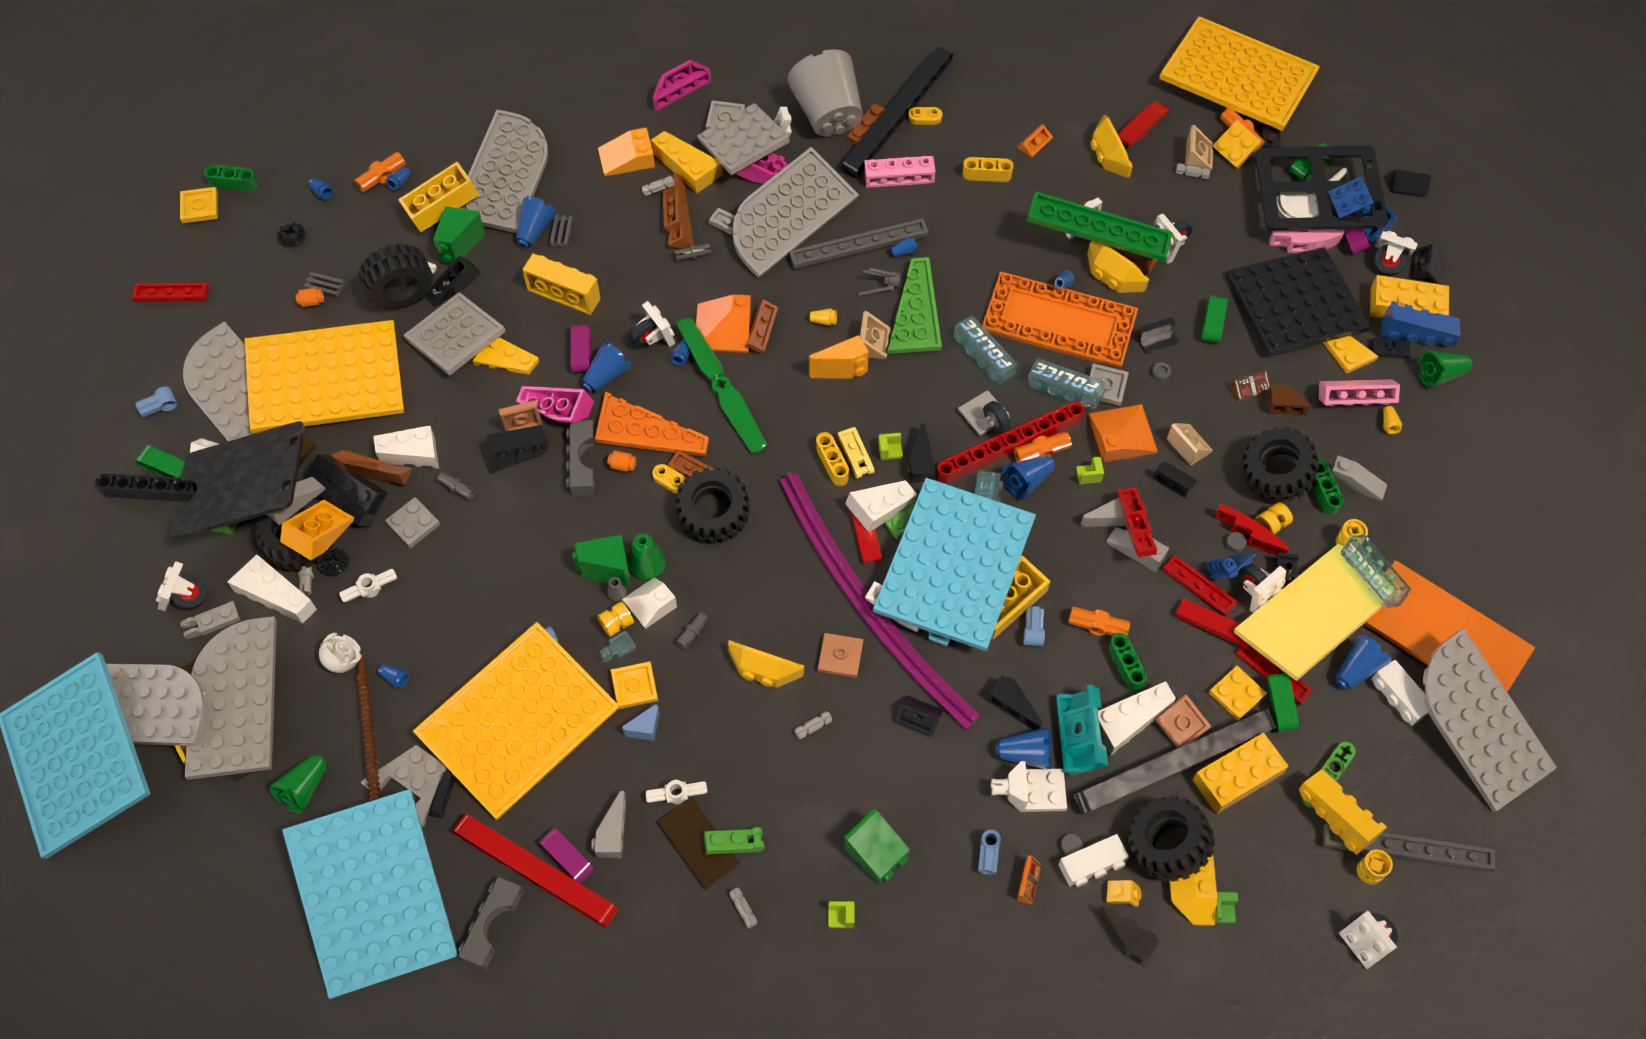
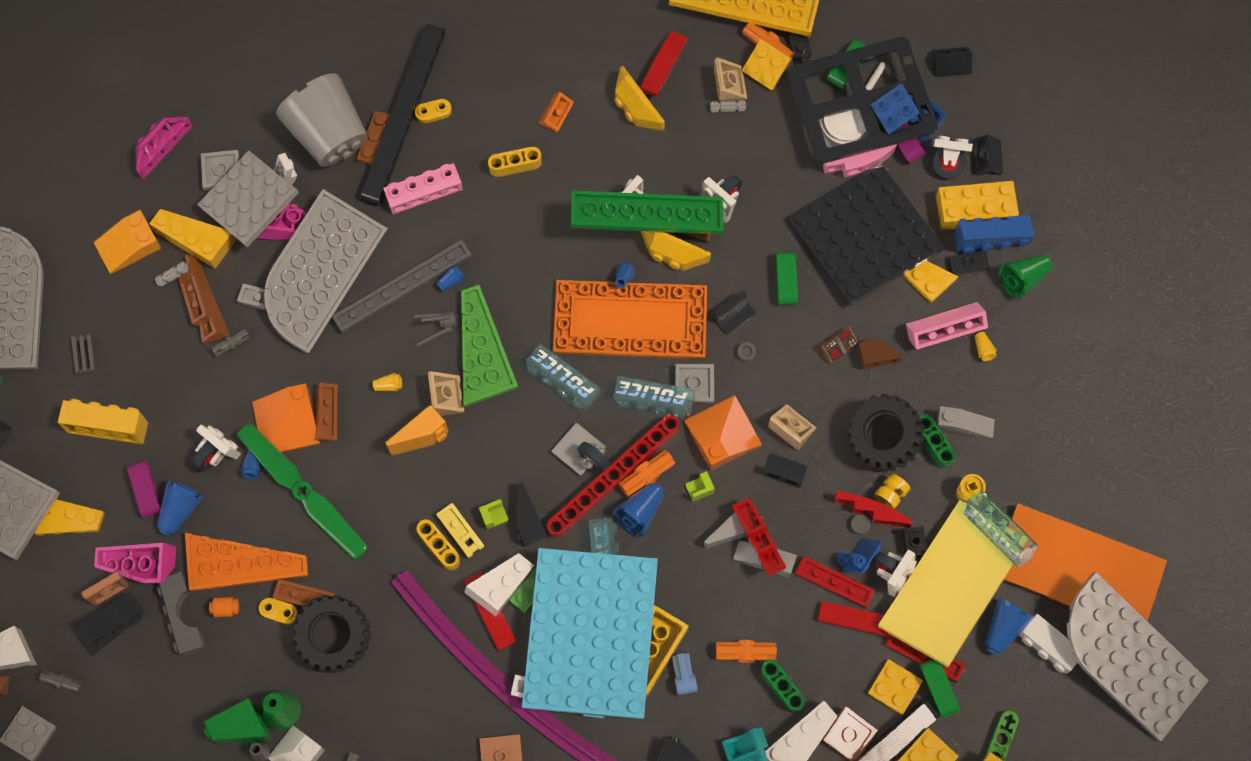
camera: 15 degrees left, 10 degrees up
blue cone [516,196,556,248] -> none

